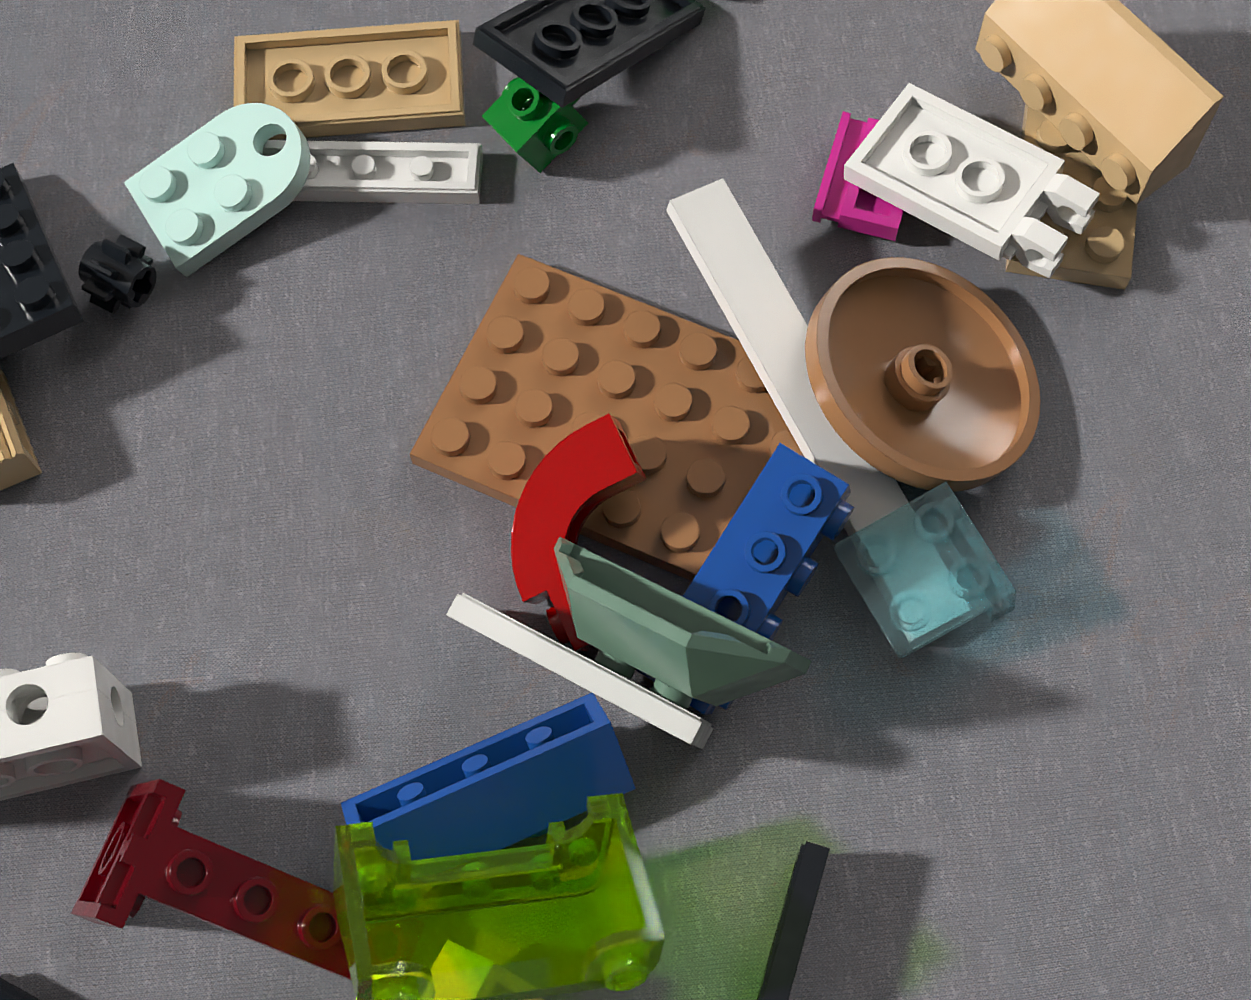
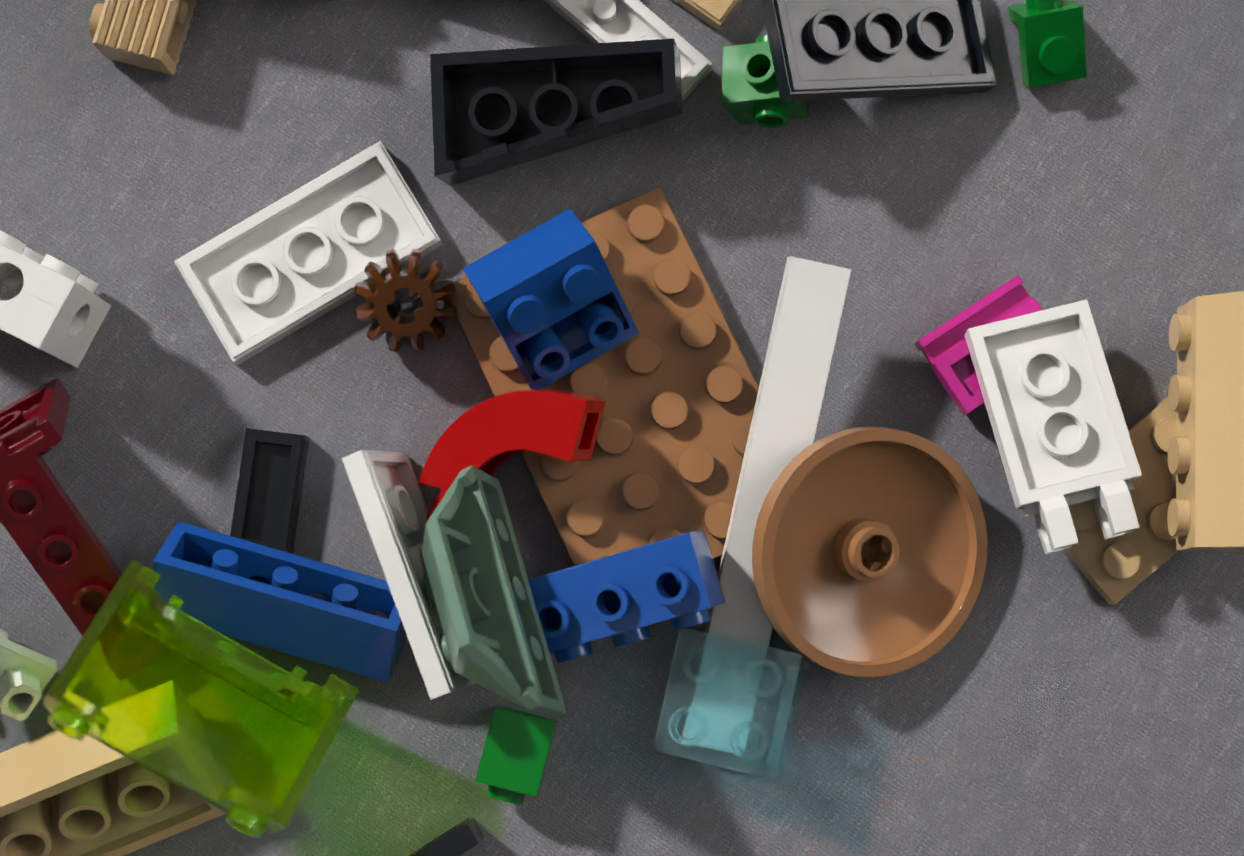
camera: 40 degrees right, 15 degrees up
none -> white tile [174,141,443,366]
none -> black tile [230,428,310,554]
none -> reddish brown gear [354,249,456,352]
none -> black wedge [430,38,683,186]
none -> blue slope [463,208,640,390]
none -> green brick [475,705,558,804]

